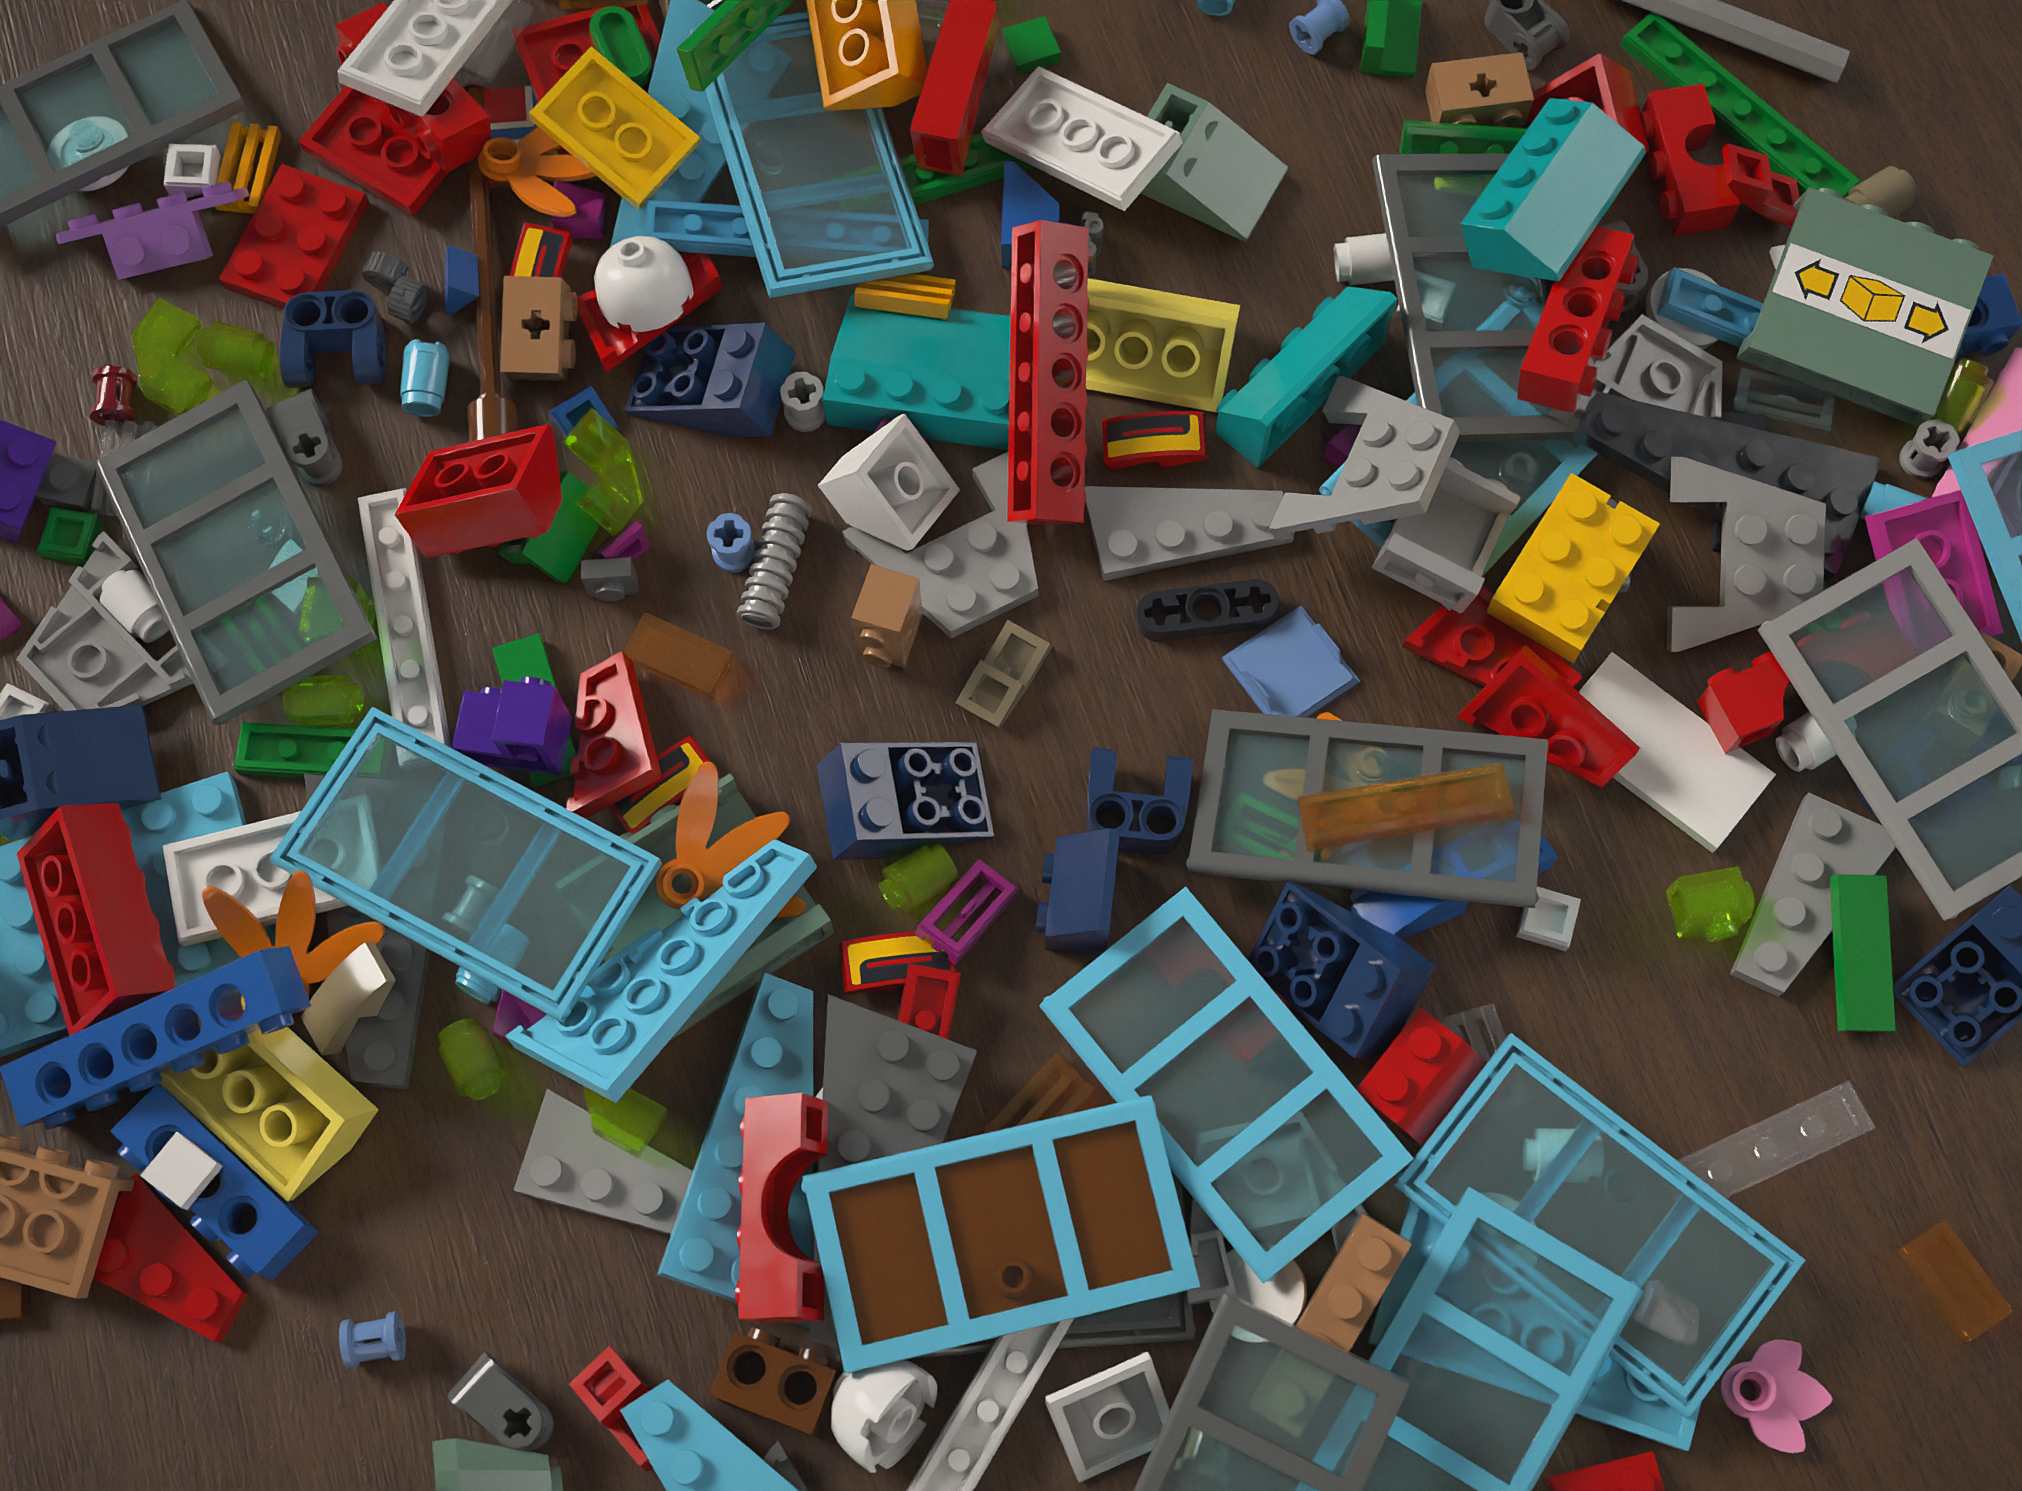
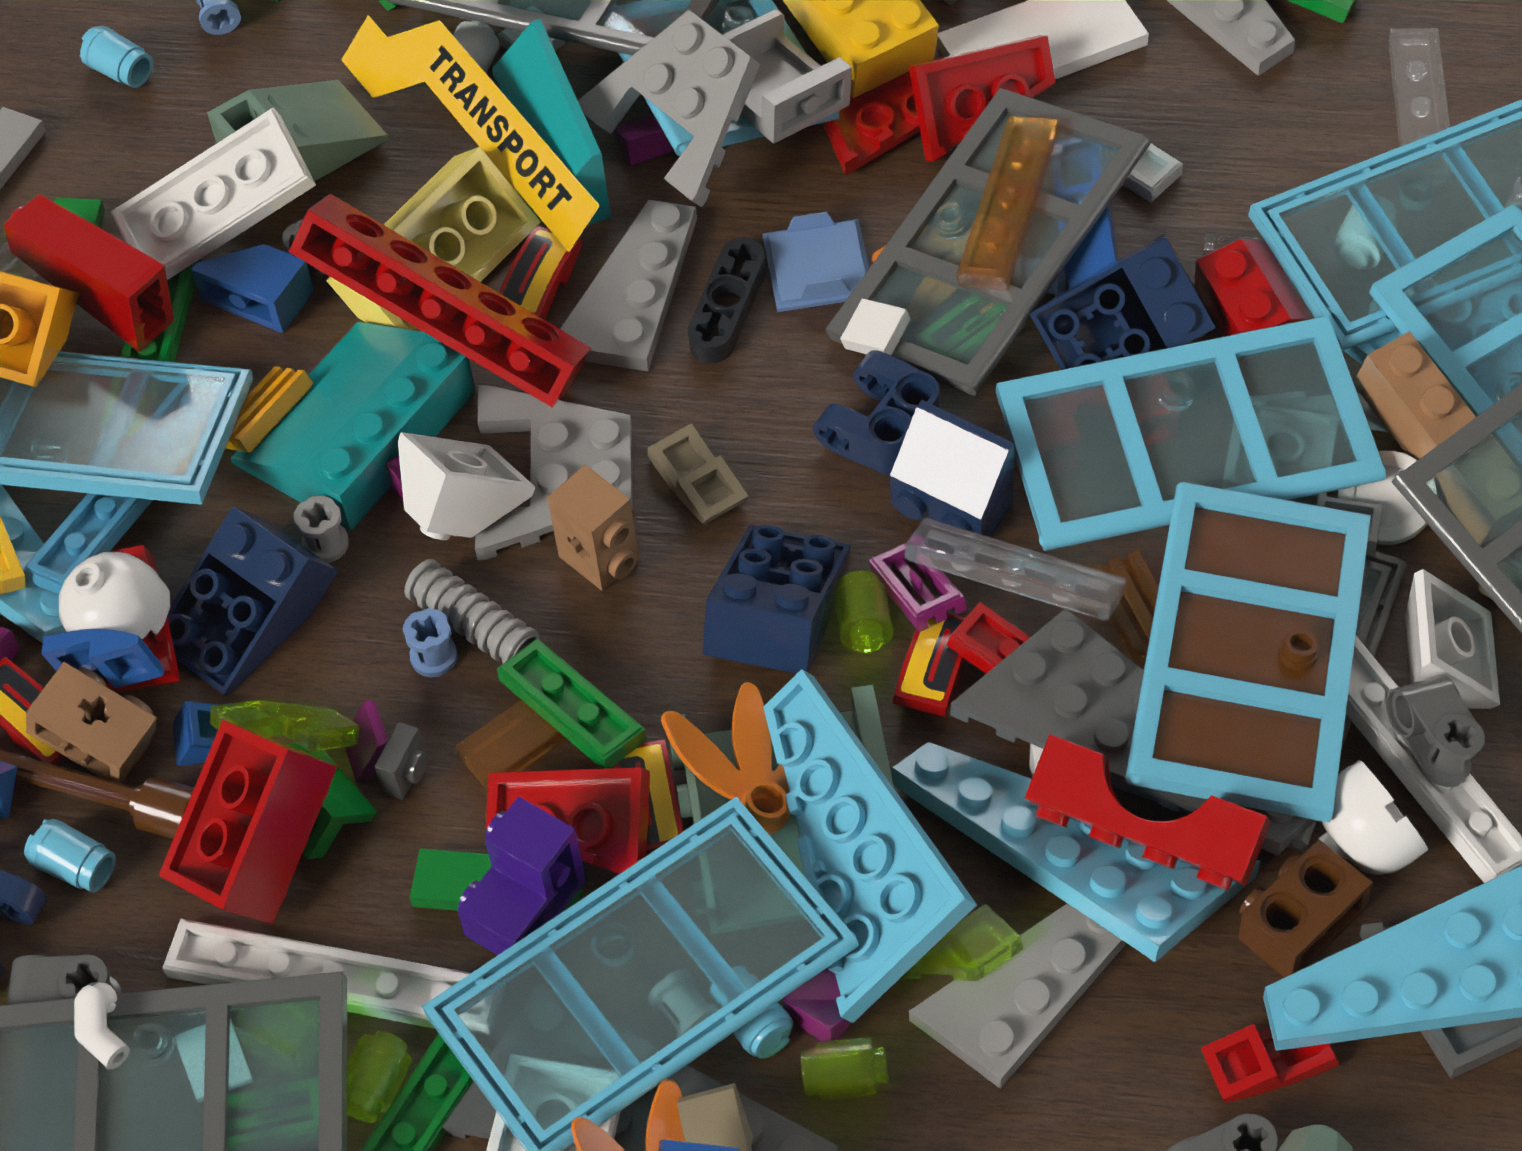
camera: 60 degrees left, 15 degrees down
clear neon green brick [1666,866,1755,941] -> none
none -> blue slope [41,629,164,689]
none -> white arm [74,982,130,1070]
none -> yellow sticker [341,15,600,252]
none -> green tile [497,639,647,769]
none -> white tile [840,298,911,355]
none -> clear tile [905,518,1126,621]
none -> dark grey piece [1386,675,1485,787]

